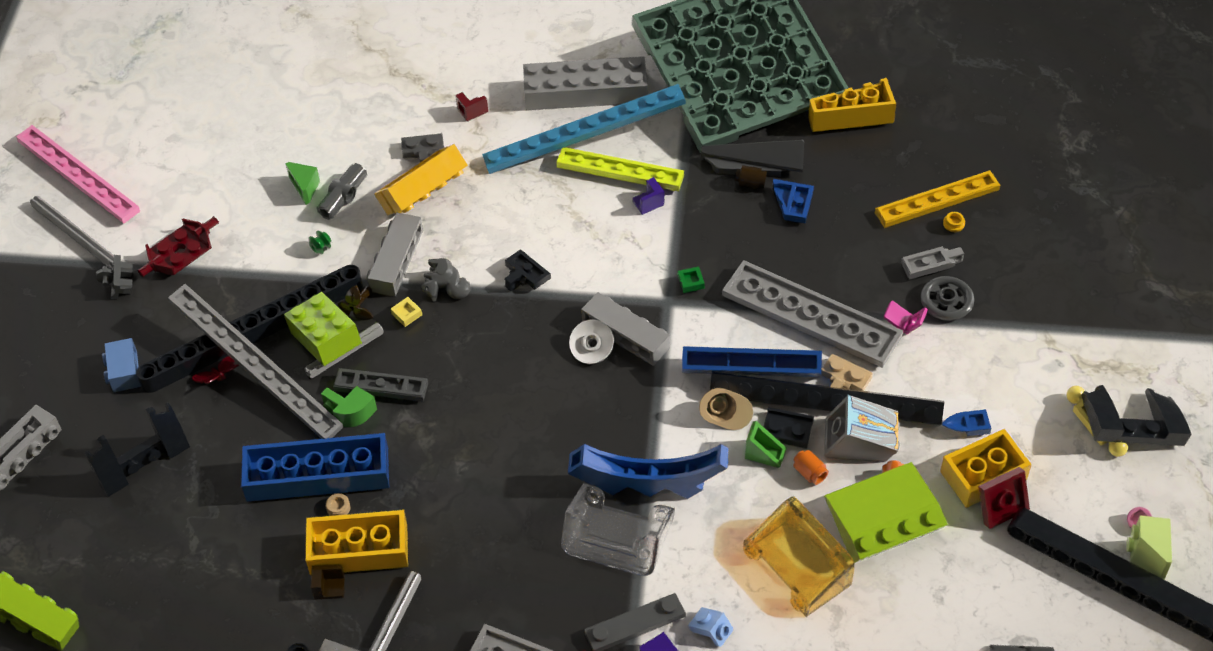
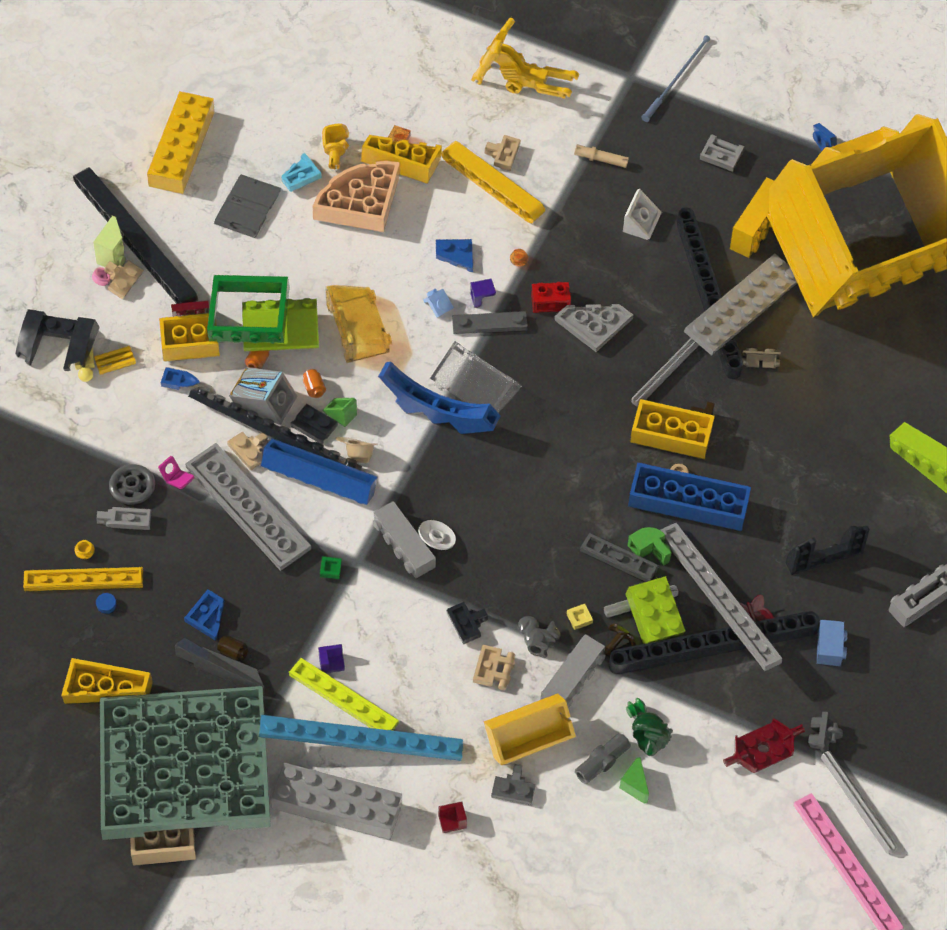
camera: 165 degrees left, 5 degrees up
none -> yellow tile [94,346,136,375]
none -> blue tile [96,593,116,614]
none -> tan hinge [104,260,144,299]
none -> green window [207,275,290,344]
none -> tan plate [473,645,515,690]
none -> dark green hair [632,712,673,756]

